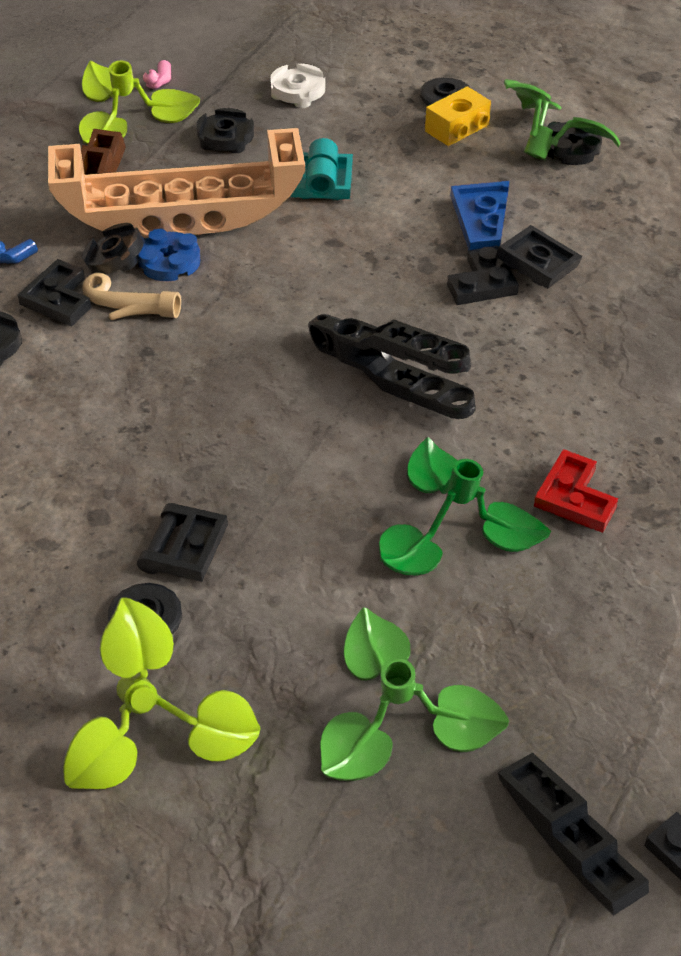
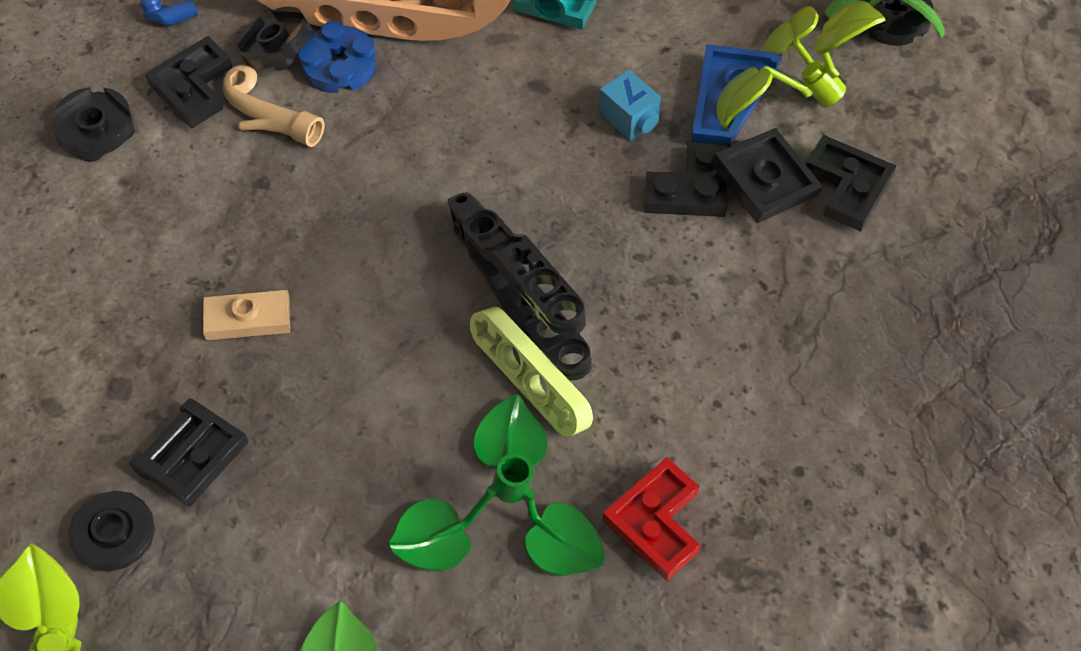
camera: 20 degrees right, 10 degrees up
none -> tan plate [203,290,290,340]
none -> yellowish green beam [470,306,593,437]
none -> dark azure brick [599,69,661,141]
none -> lime plant [716,1,886,129]
none -> black plate [806,135,896,232]

